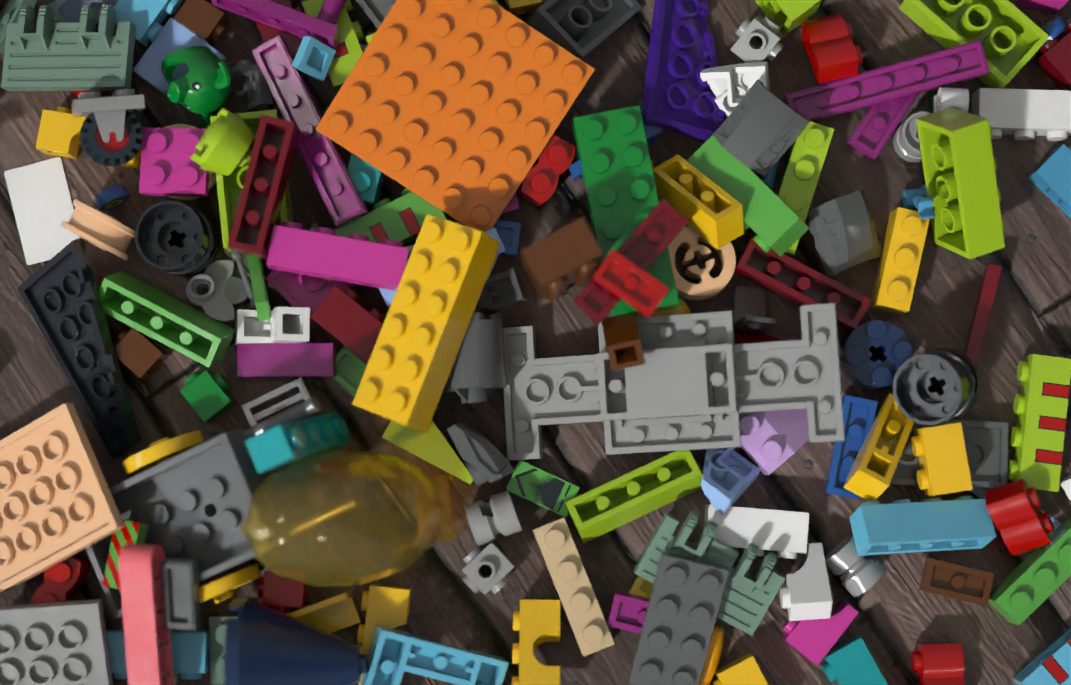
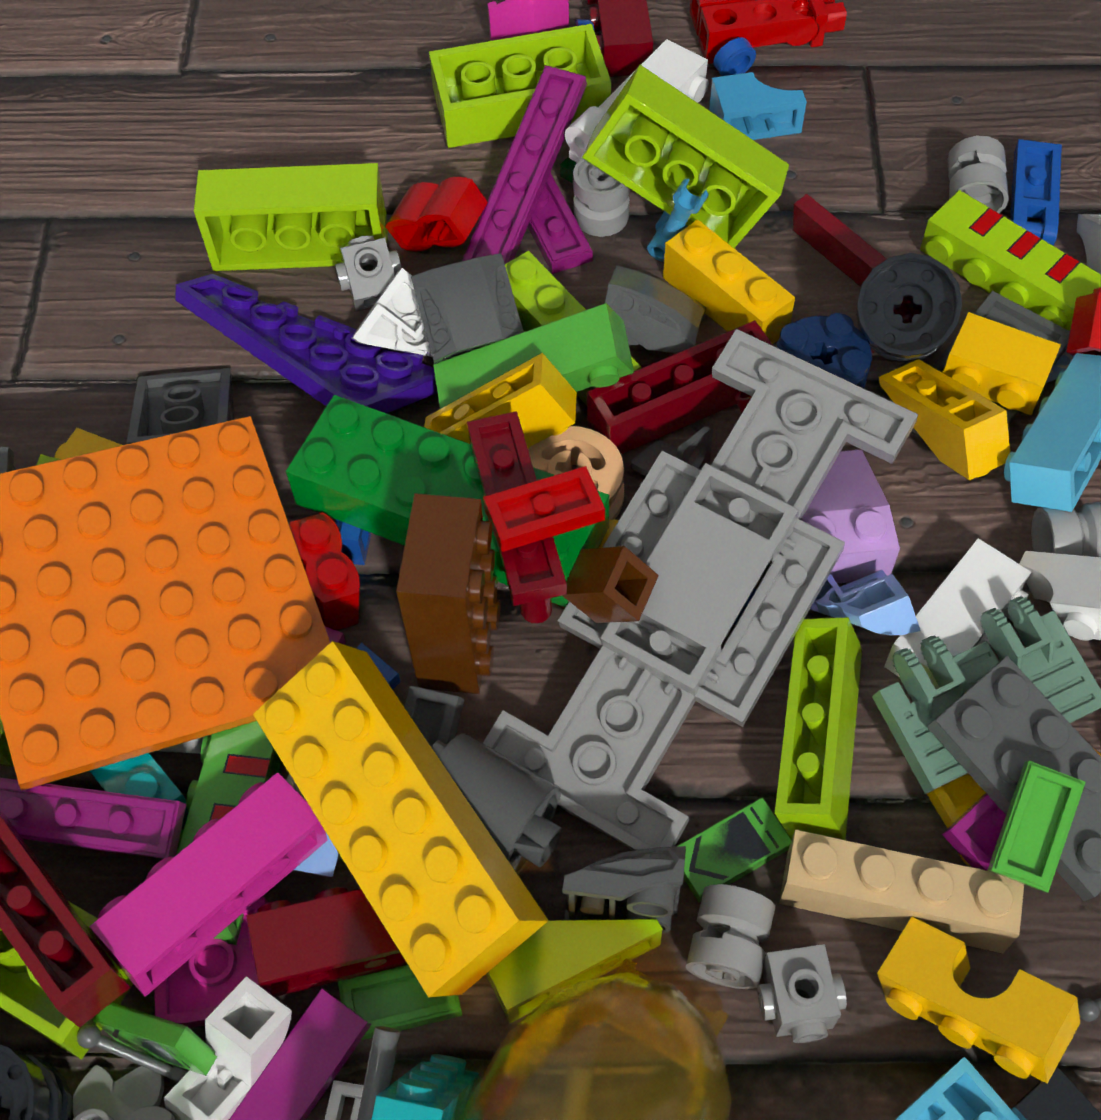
camera: 55 degrees left, 25 degrees down
blue plate [824,395,878,499] -> none
none -> bright green tile [988,761,1086,892]

